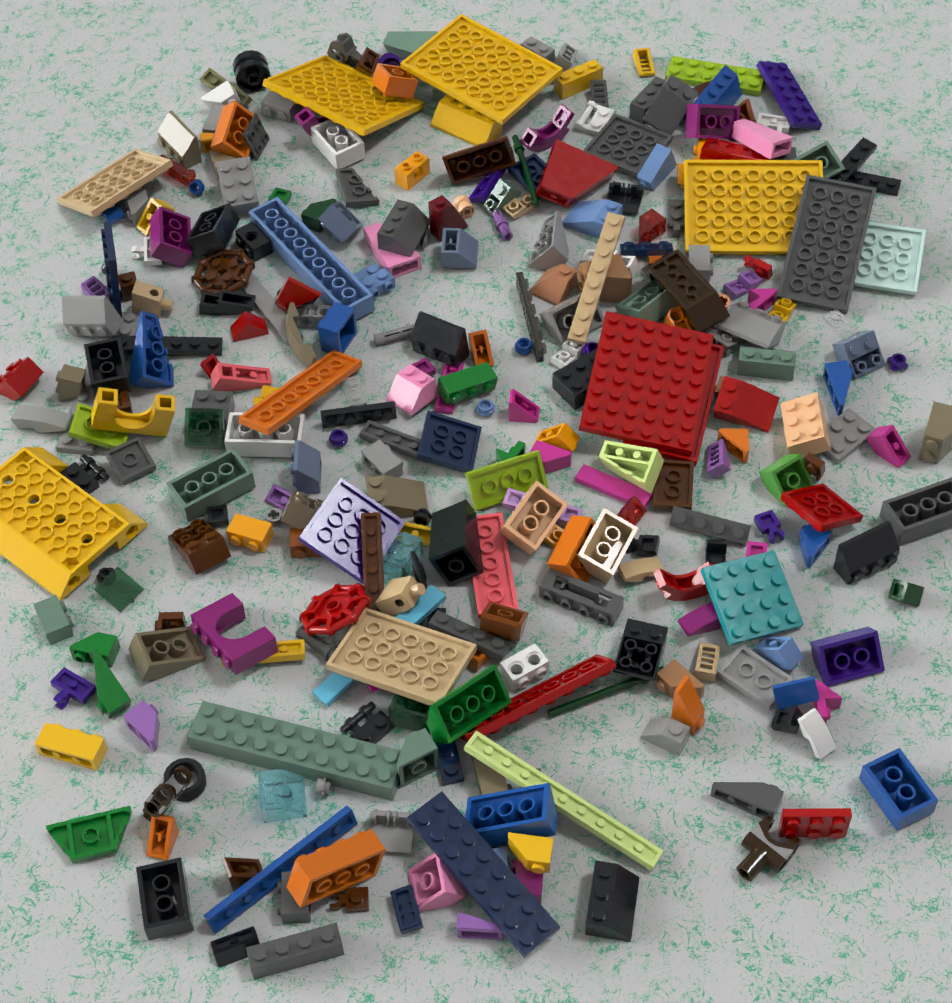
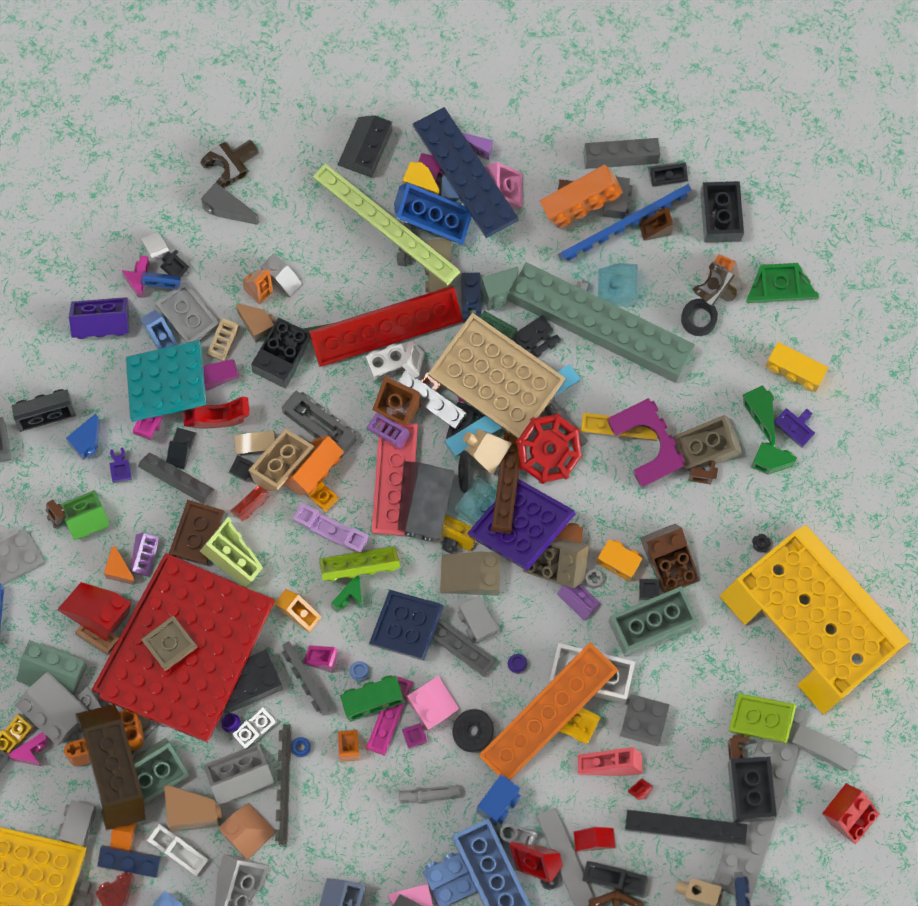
camera: 175 degrees left, 20 degrees up
sand green brick [33,595,74,645] -> none
dark tan slope [56,364,86,402] -> none
black plate [60,454,109,495] -> none
light grey slope [62,296,123,337] -> none
yellow arch [91,387,175,437] -> none
clear green piece [95,567,144,613] -> none
dark grey plate [104,436,157,485] -> none
medium lavender slope [123,700,160,752] -> none
blue wedge [130,311,174,389] -> none
clear green slope [184,408,226,449] -> none
dark tan slope [285,302,317,368] -> none
sand blue slope [290,440,322,494] -> none
black plate [320,401,397,428] -> none
light grey hinge [369,809,414,854] -> none
dark blue plate [390,884,424,935] -> none
black slope [411,311,470,369] -> none
green slope [427,664,511,744] -> none
light nougat brick [499,481,568,555] -> none
dark pink slope [530,440,572,474] -> none
tan plate [567,212,625,345] -> none
dark pink tile [575,464,653,510] -> none
medium lavender slope [722,269,763,300] -> none
red plate [743,254,773,280] -> none
red plate [778,808,852,839] -> none
red plate [780,483,863,532] -> none
light nougat brick [781,392,831,458] -> none
blue brick [859,748,938,831] -> none
dark green panel [888,579,924,607] -> none
none -> dark tan plate [141,616,197,671]
none -> dark grey plate [281,641,329,715]
none -> medium lavender slope [366,413,410,450]
none -> white tile [402,341,425,378]
none -> black wheel [452,709,494,752]

